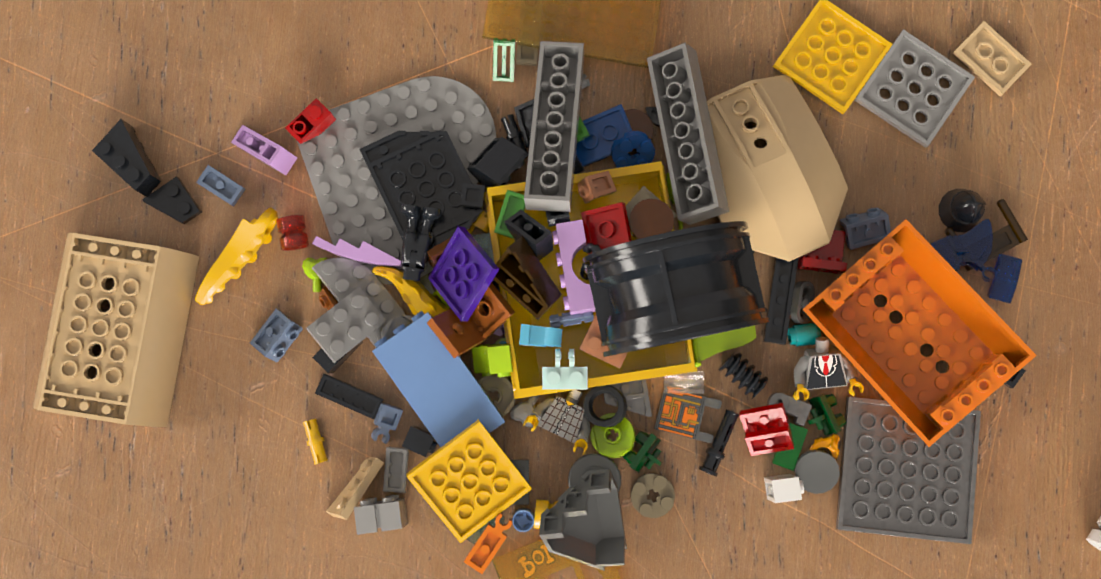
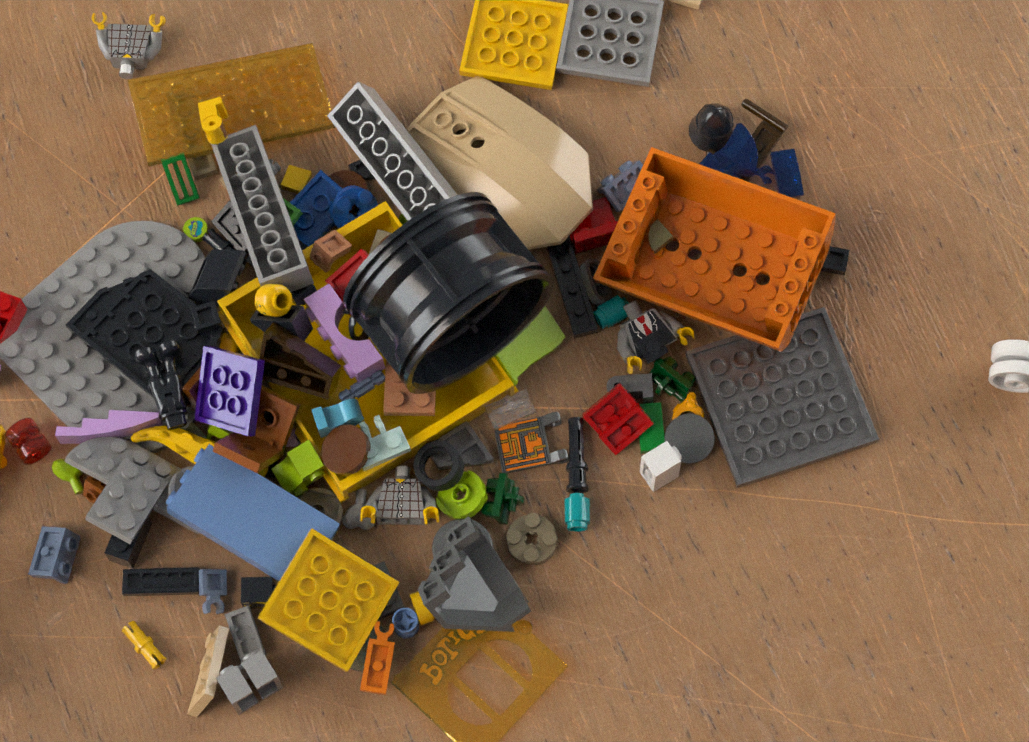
camera: 30 degrees left, 15 degrees down
bright green tile [494,190,526,239] -> none
black piece [718,353,768,399] -> none
none -> lime tile [183,217,208,242]
none -> yellow leg [198,97,228,144]
none -> yellow head [255,284,292,317]
none -> yellow tile [281,165,312,194]
none -> reddish brown tile [321,424,371,476]
none -> teal brick [564,493,590,532]
none -> black plate [634,330,669,365]
none -> olive tile [649,219,674,254]

